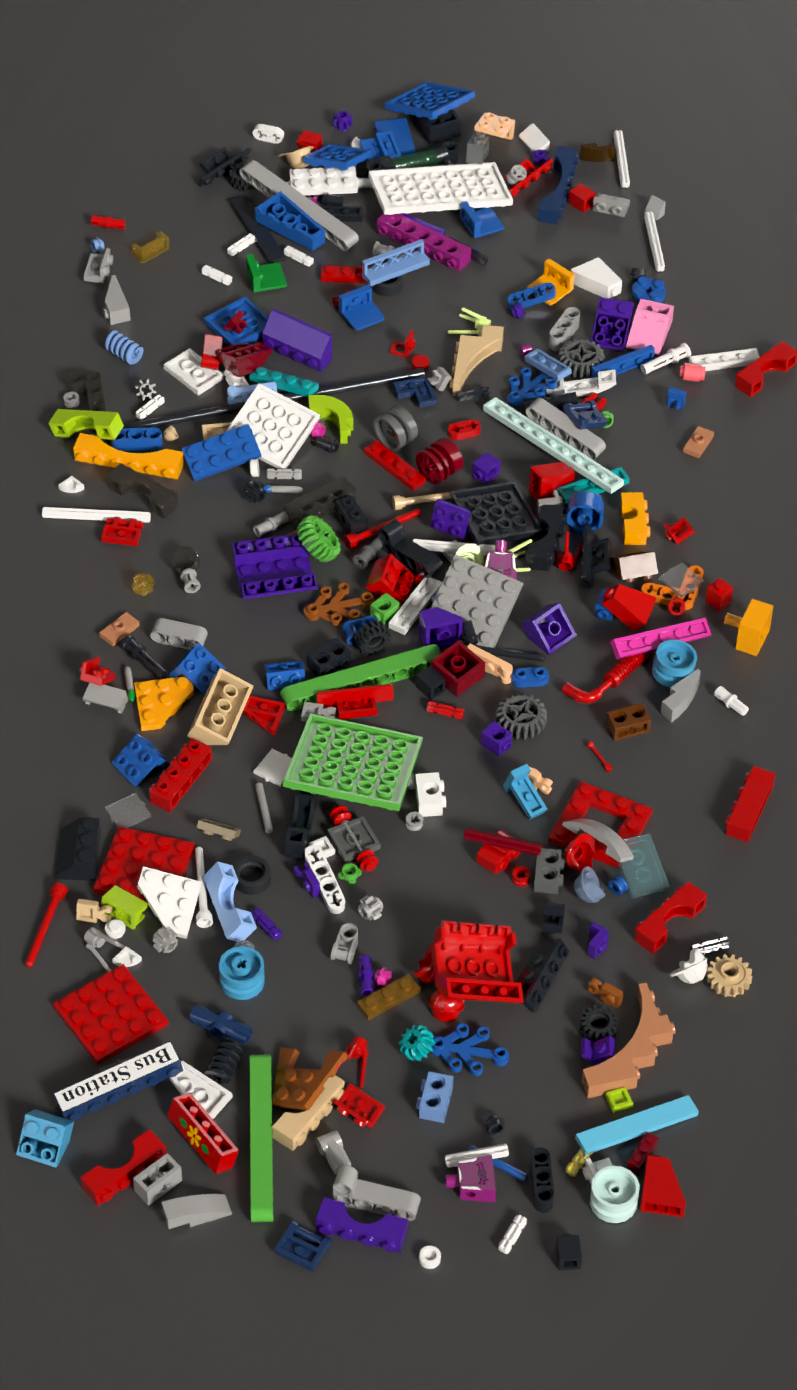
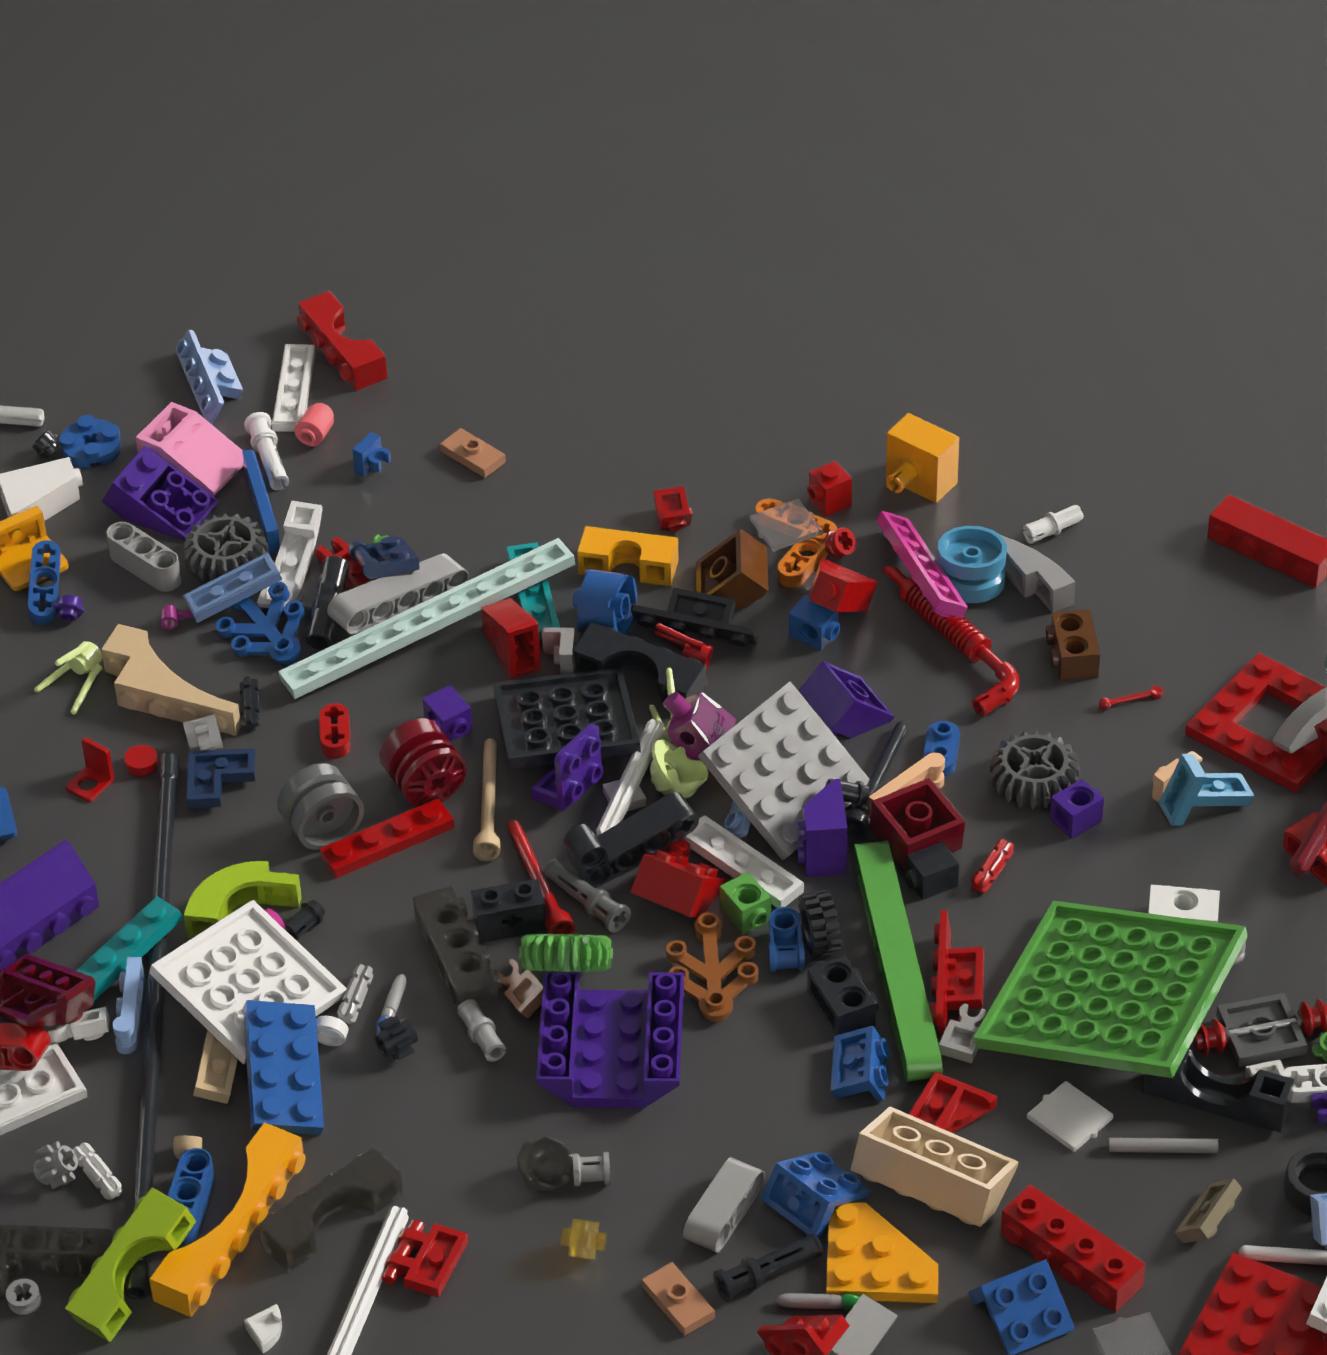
camera: 75 degrees left, 5 degrees down
none -> medium blue bracket [176,329,243,425]

